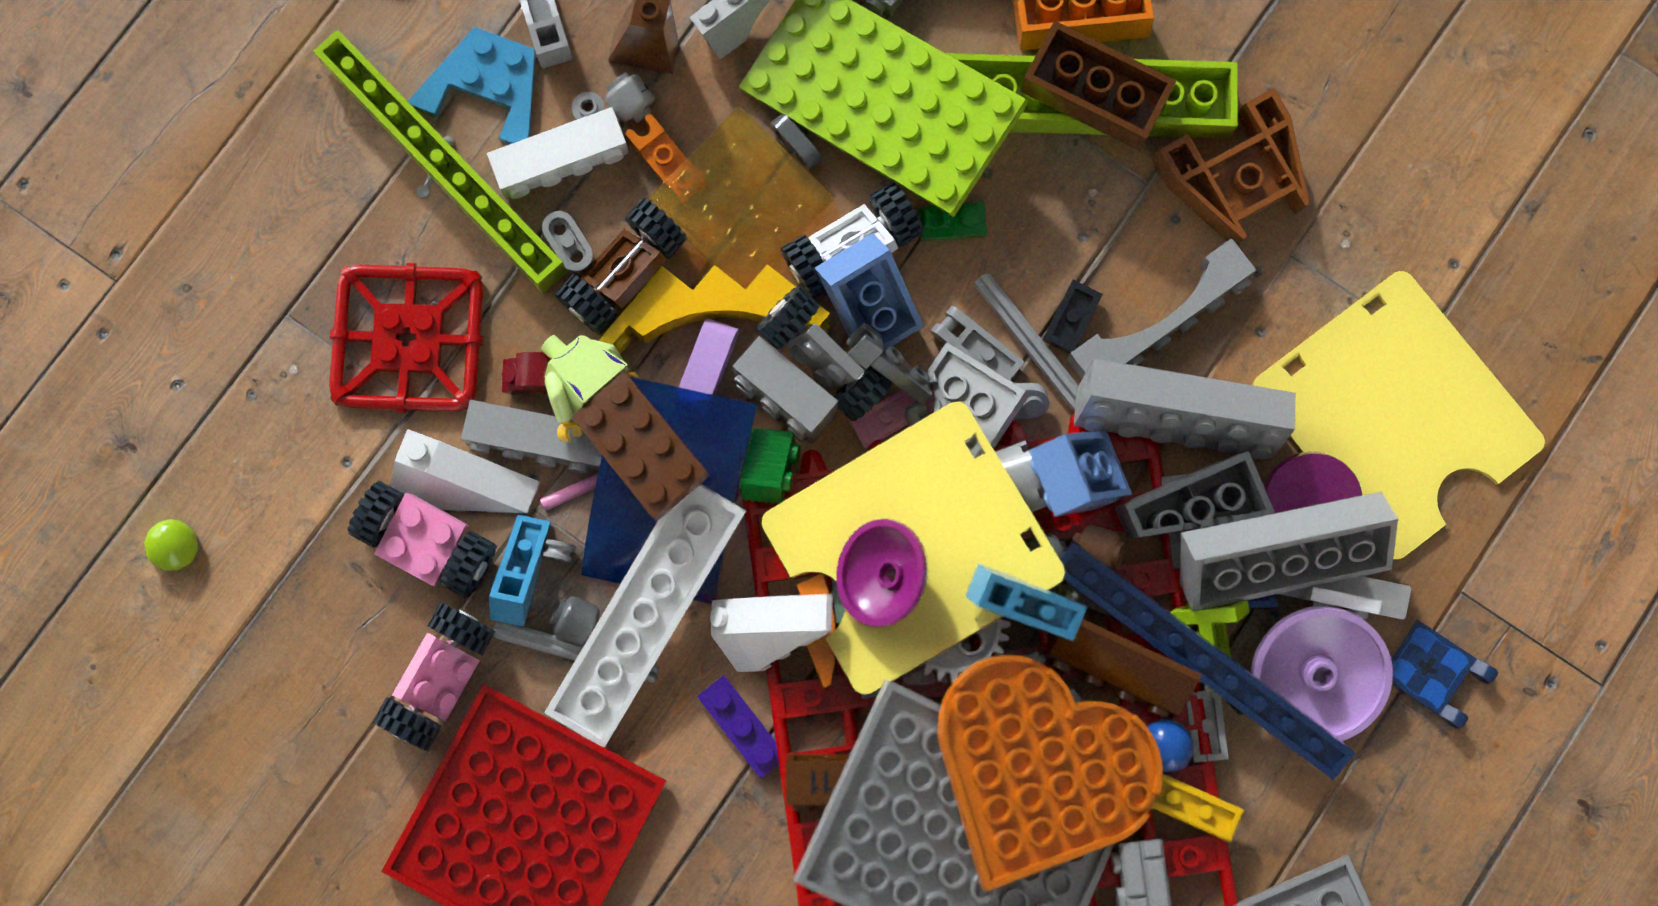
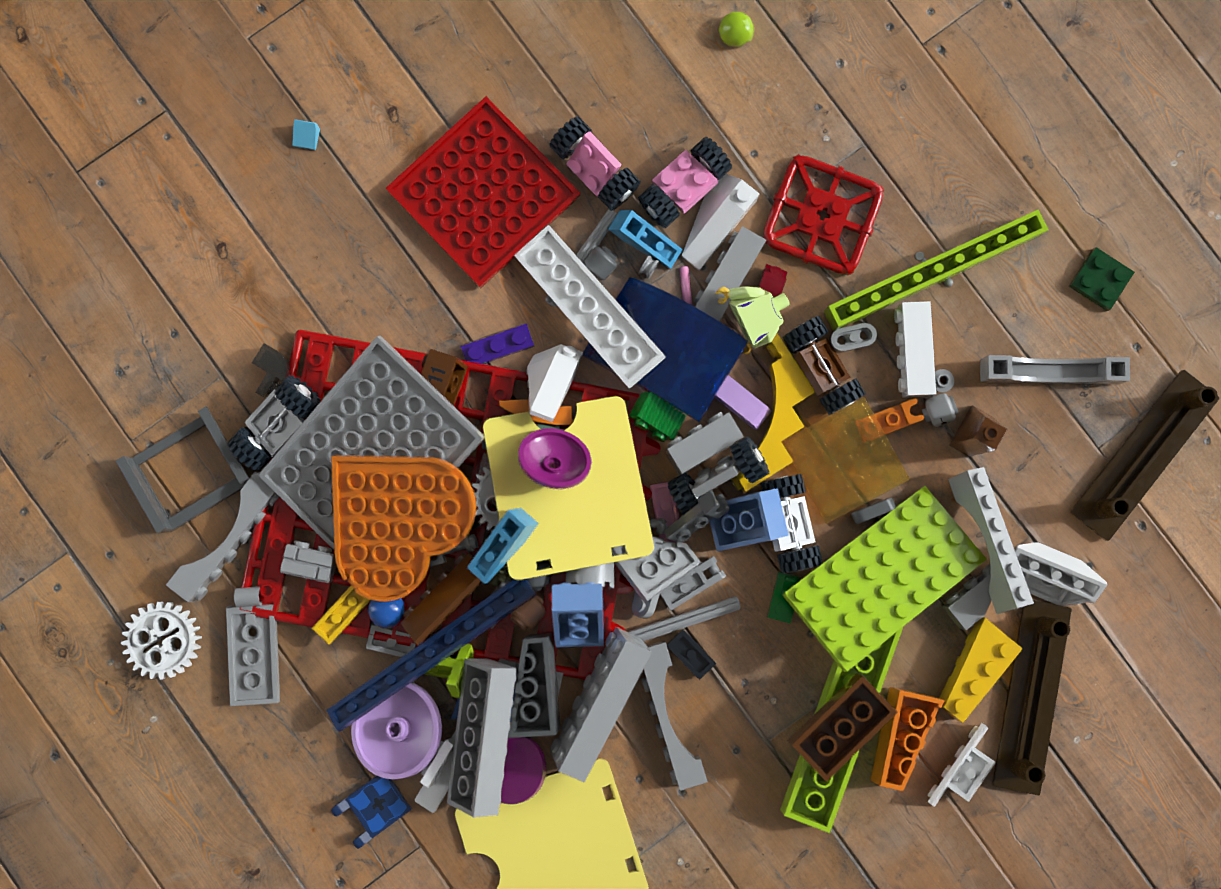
camera: 105 degrees right, 5 degrees up
dark azure wing [408,27,537,145] -> none
reddish brown plate [571,372,711,521] -> none
dark orange wedge [1152,88,1309,245] -> none

